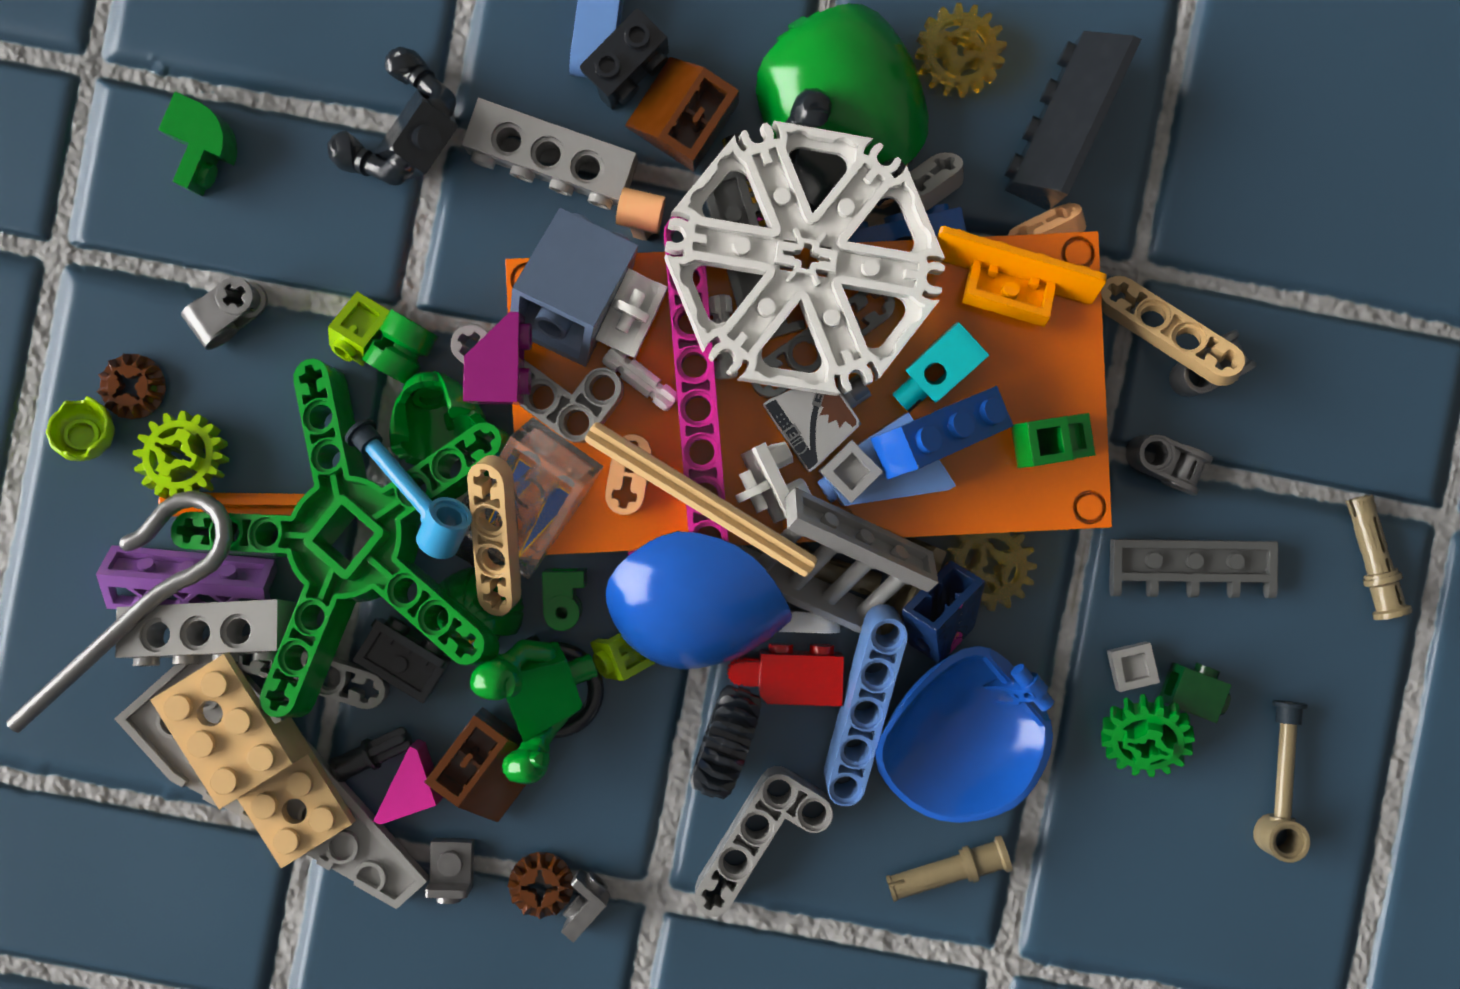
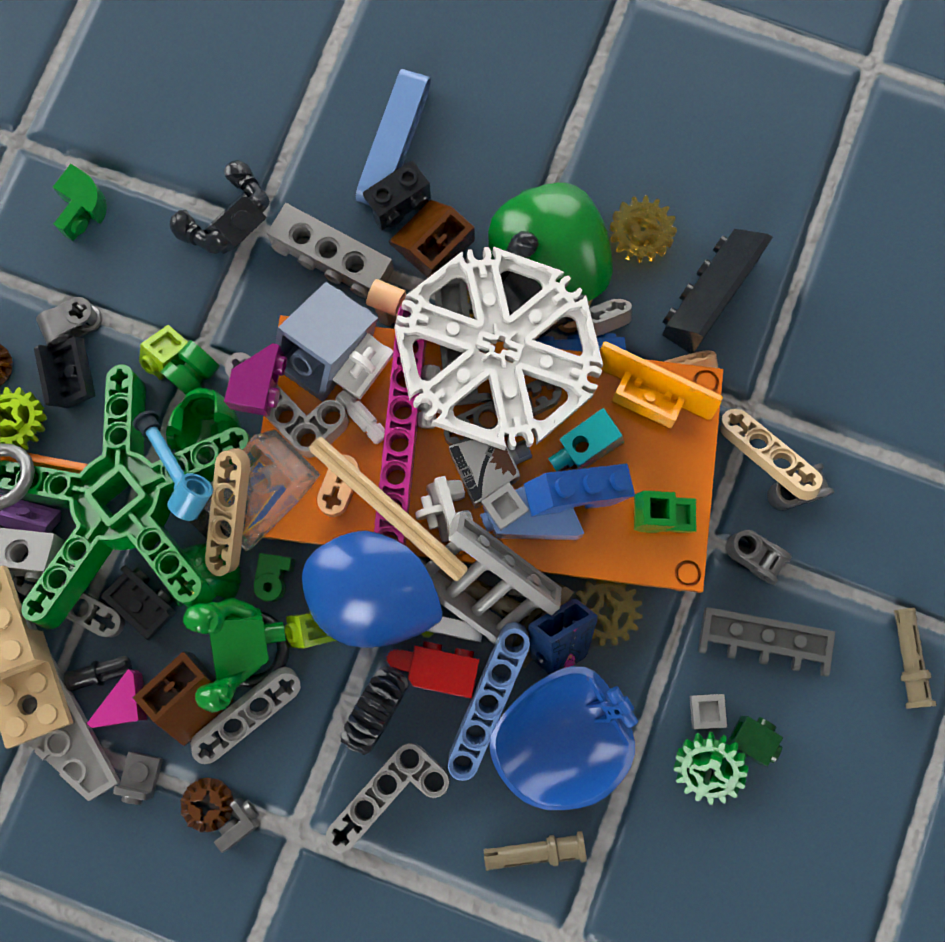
camera: 10 degrees right, 10 degrees down
dark tan piece [1253,700,1310,863] -> none
none -> black bracket [34,336,96,408]
none -> light grey beam [190,667,301,764]

